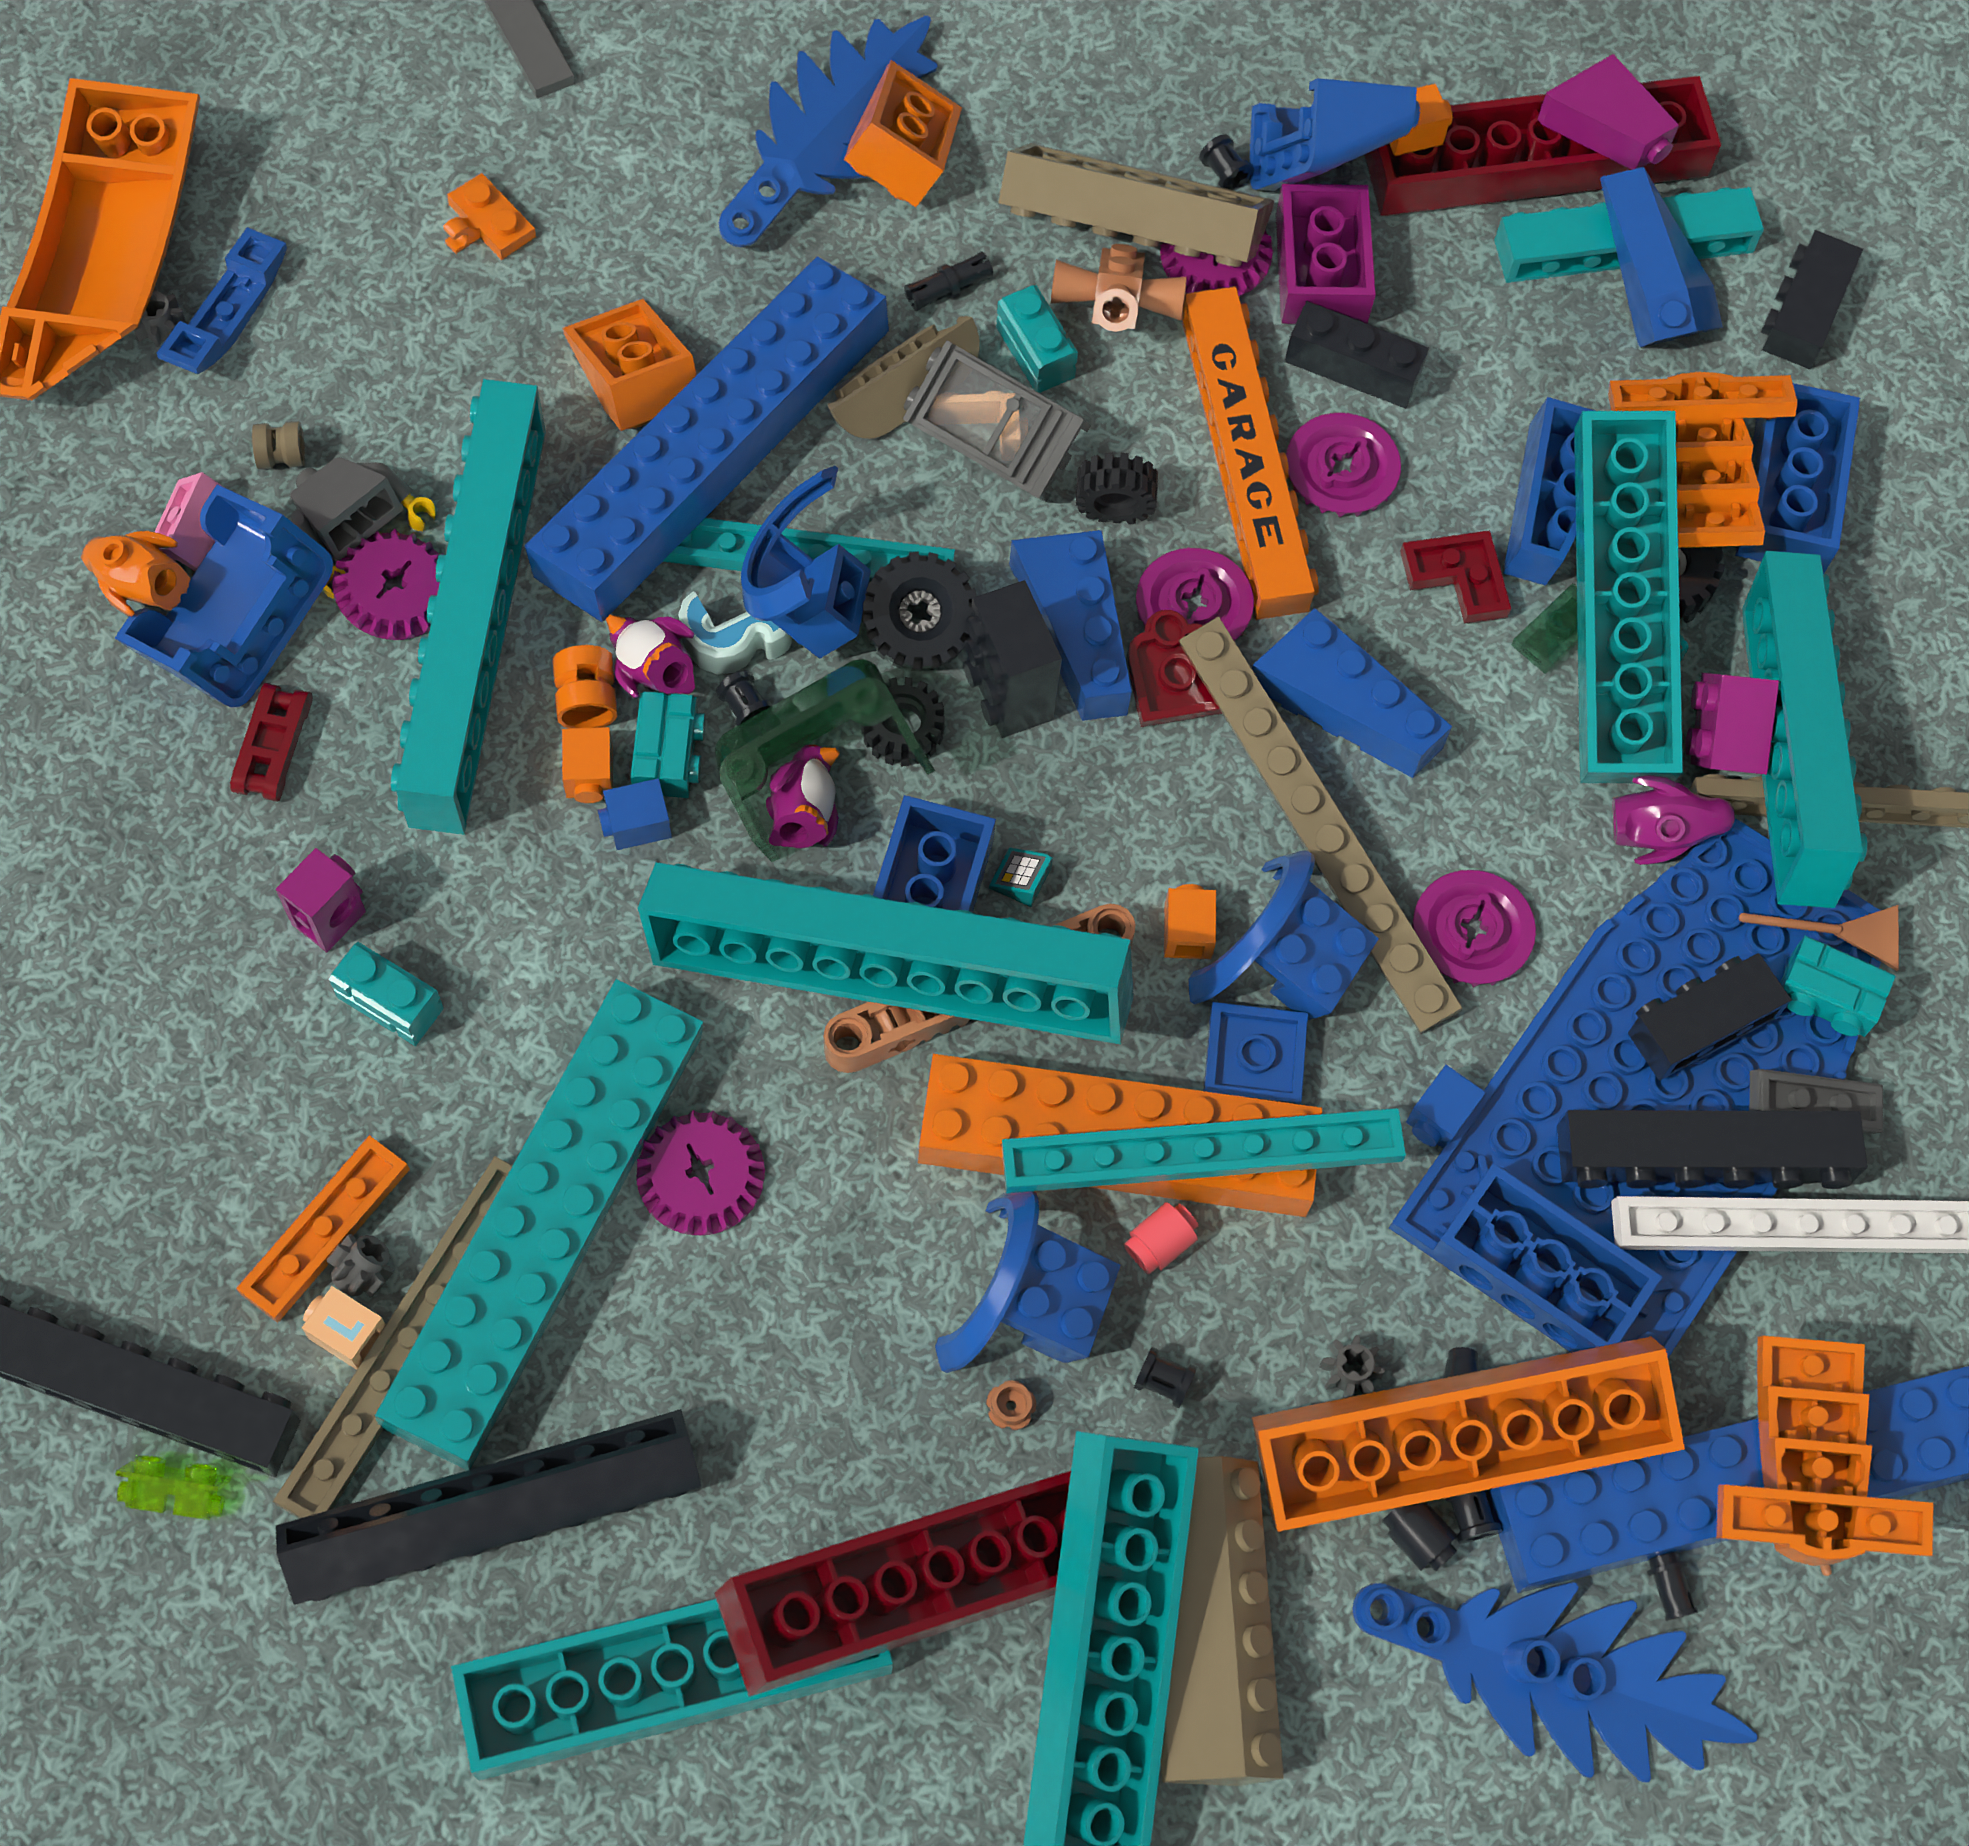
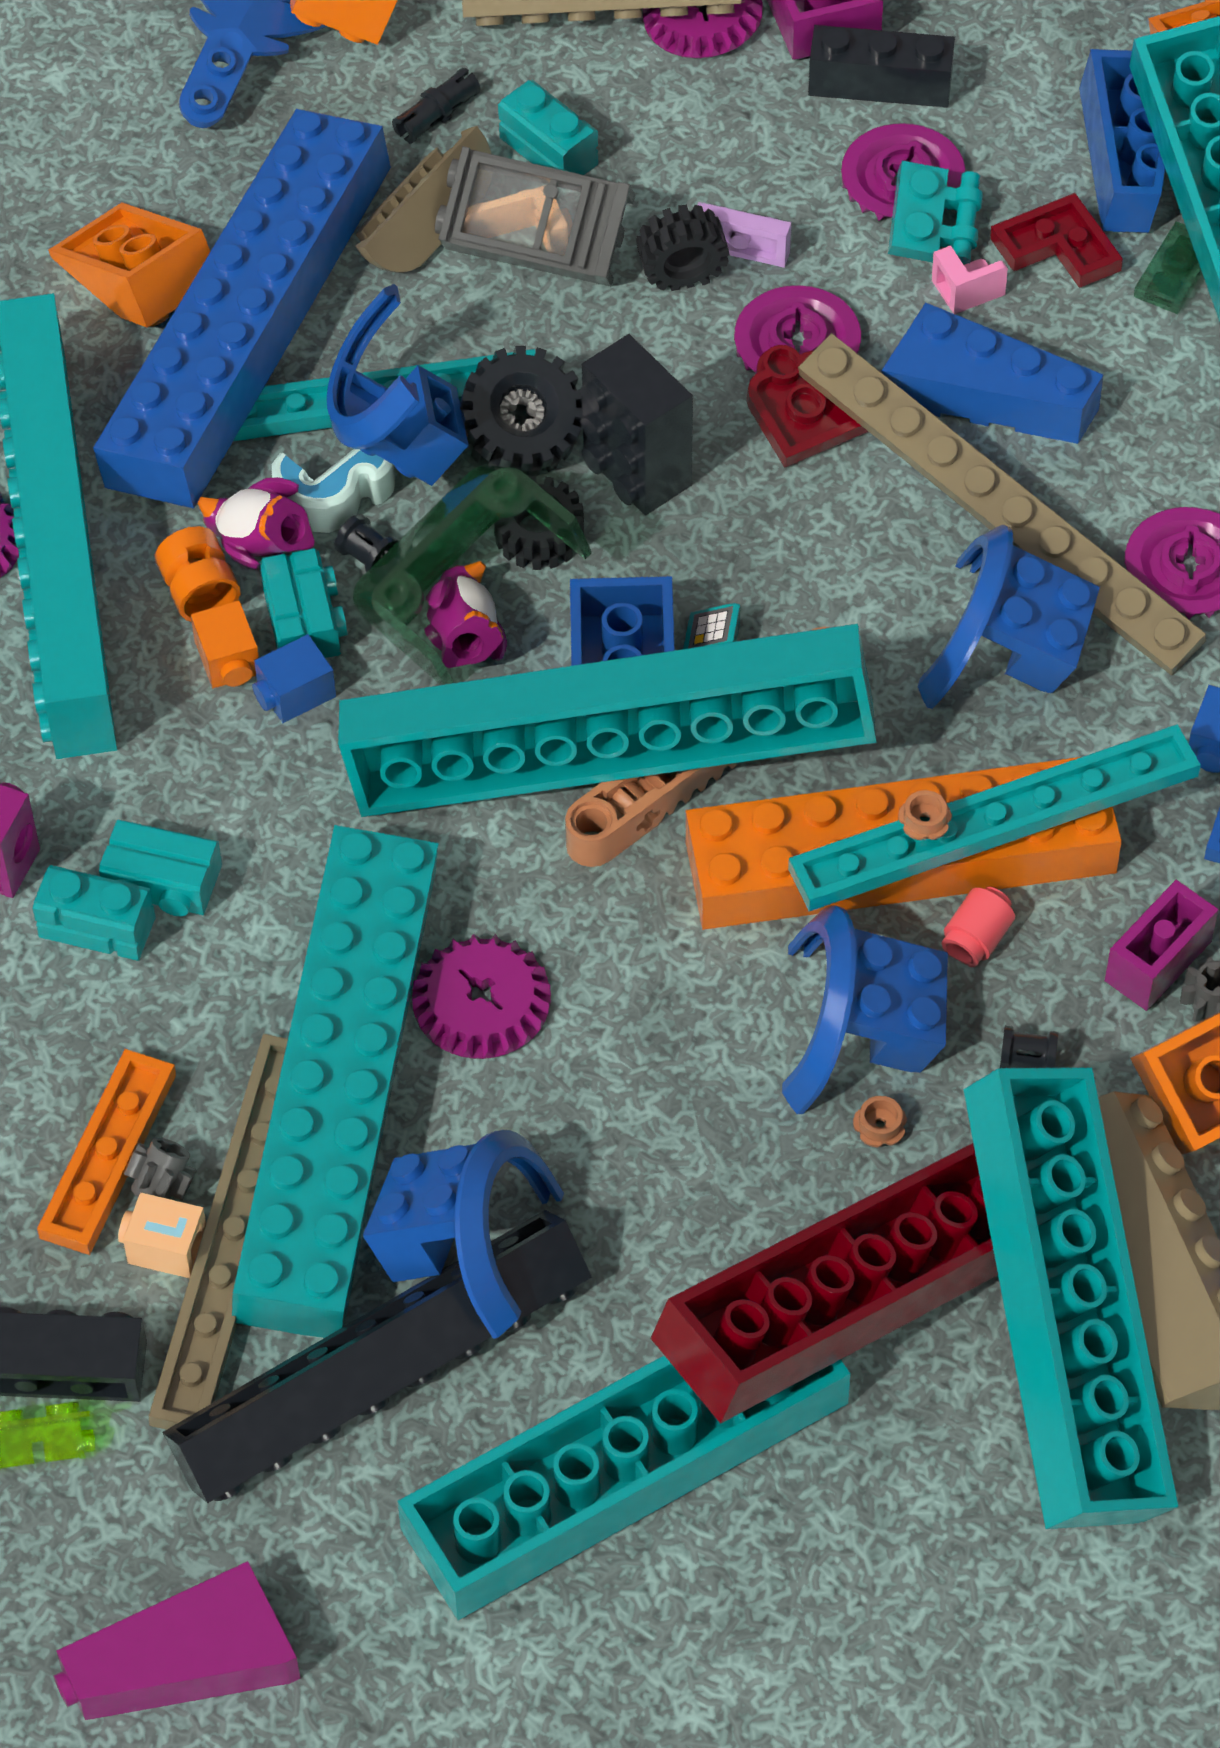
camera: 10 degrees left, 10 degrees down
blue wedge [1009,530,1132,721] -> none
nougat brick [1050,244,1187,332] -> none
orange brick [1164,884,1216,959] -> none
orange brick [1181,287,1319,620] -> none
blue plate [1203,1002,1308,1105] -> none
none -> magenta slope [53,1561,301,1720]
none -> teal brick [99,820,222,917]
none -> blue piece [363,1130,564,1339]
none -> lavender plate [698,202,791,268]
none -> teal plate [888,160,983,265]
none -> nougat plate [898,790,952,840]
none -> bright pink panel [932,246,1008,314]
none -> magenta brick [1104,879,1219,1011]

